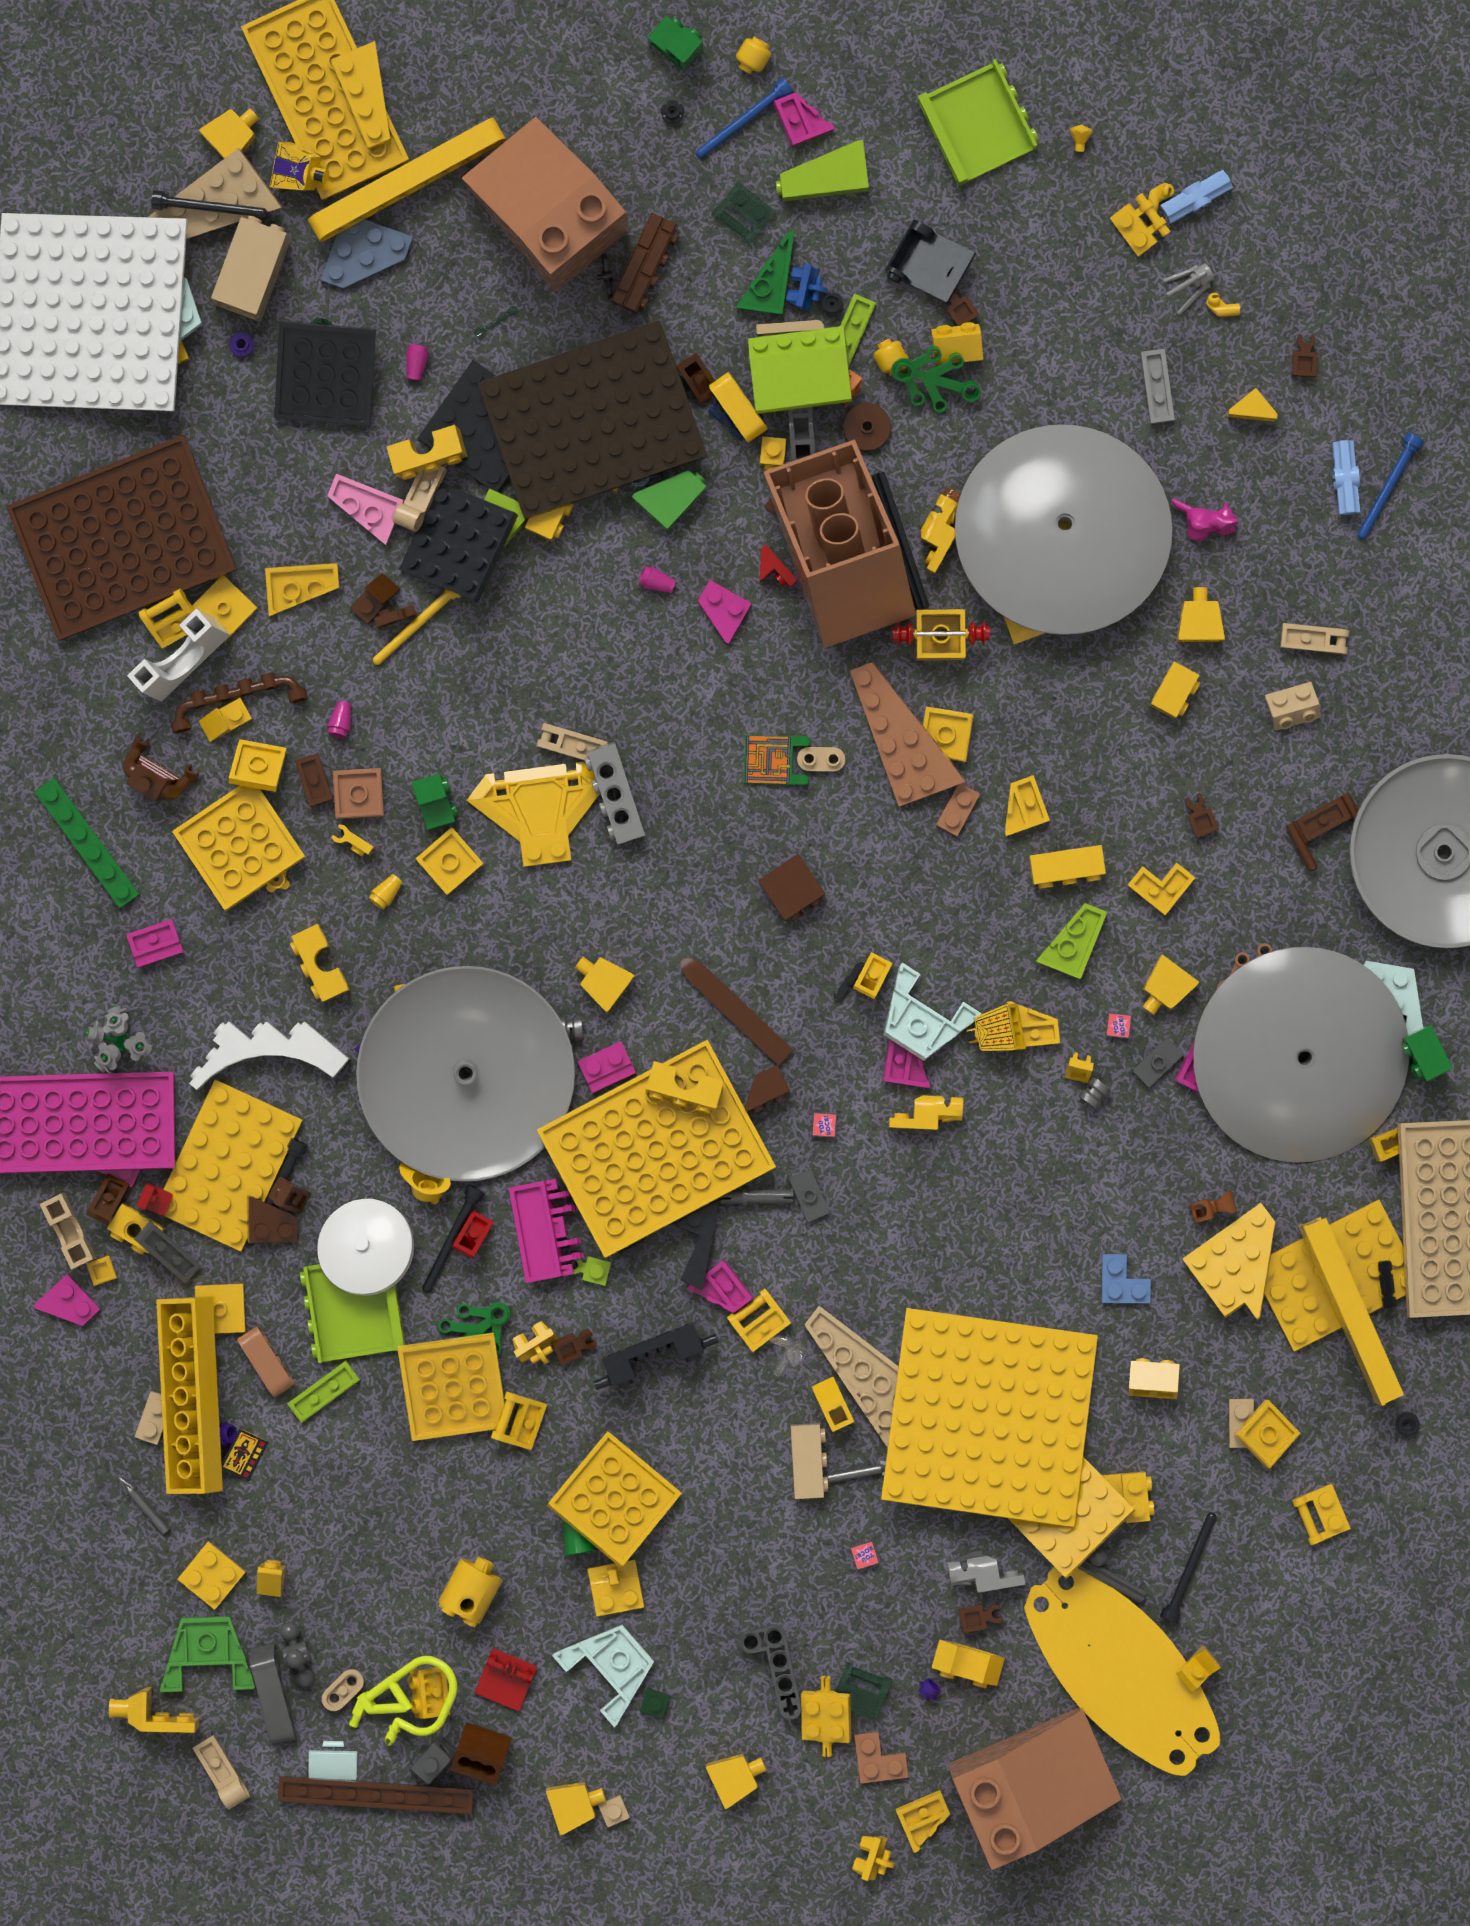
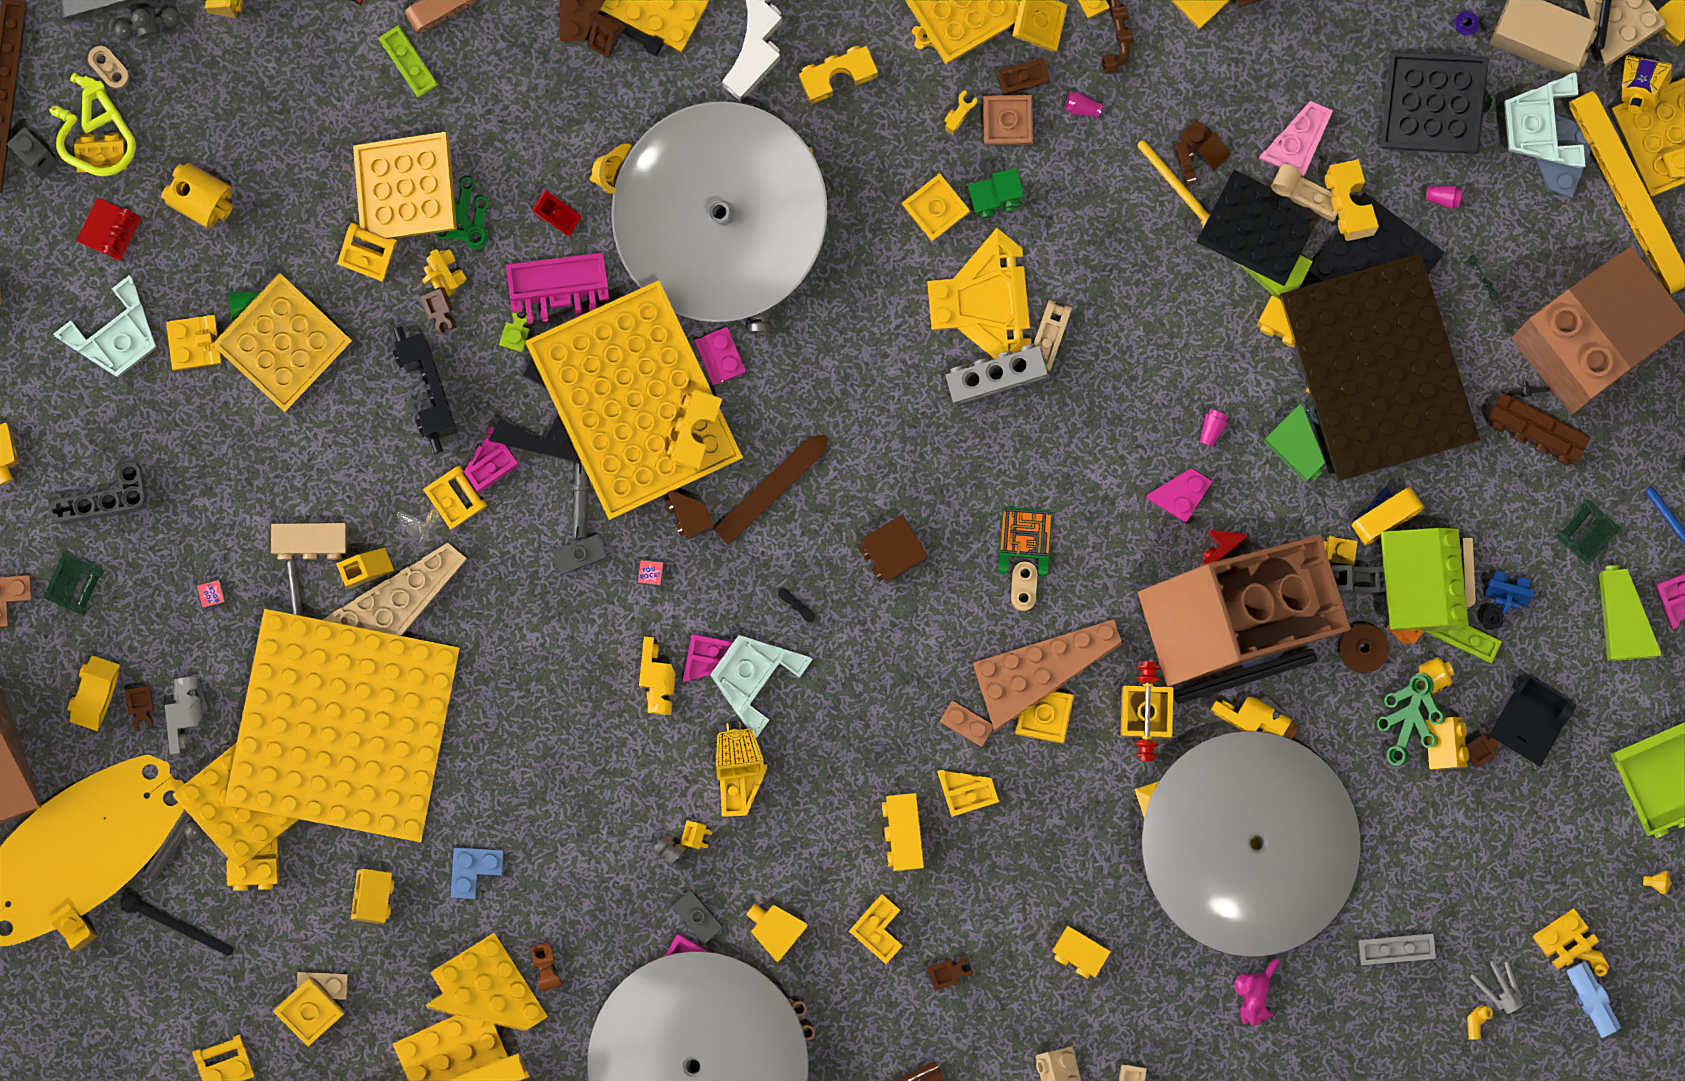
camera: 90 degrees right, 5 degrees down
yellow wing [265,563,340,616] -> none
lime panel [300,1264,405,1363] -> none
light aqua piece [309,1741,357,1780] -> none
white dish [317,1199,414,1296] -> none
yellow cone [369,874,403,910] -> none
black piece [422,1184,485,1293] -> none
reddish brown piece [450,1722,512,1786] -> none
yellow torso [575,957,635,1013] -> none
dark green plate [640,1687,670,1719] -> none
reddish brown slope [676,353,714,404] -> none
green wing [737,231,795,316] -> none
yellow plate [801,1676,851,1757] -> none
yellow slope [853,952,892,999] -> none
dark purple plate [919,1678,941,1700] -> none
lime wing [1035,903,1107,979] -> none
tile [1105,1012,1132,1039] -> none
yellow torso [1177,587,1225,642] -> none
yellow slope [1227,388,1278,422] -> none
none -> light aqua wing [1504,73,1585,168]

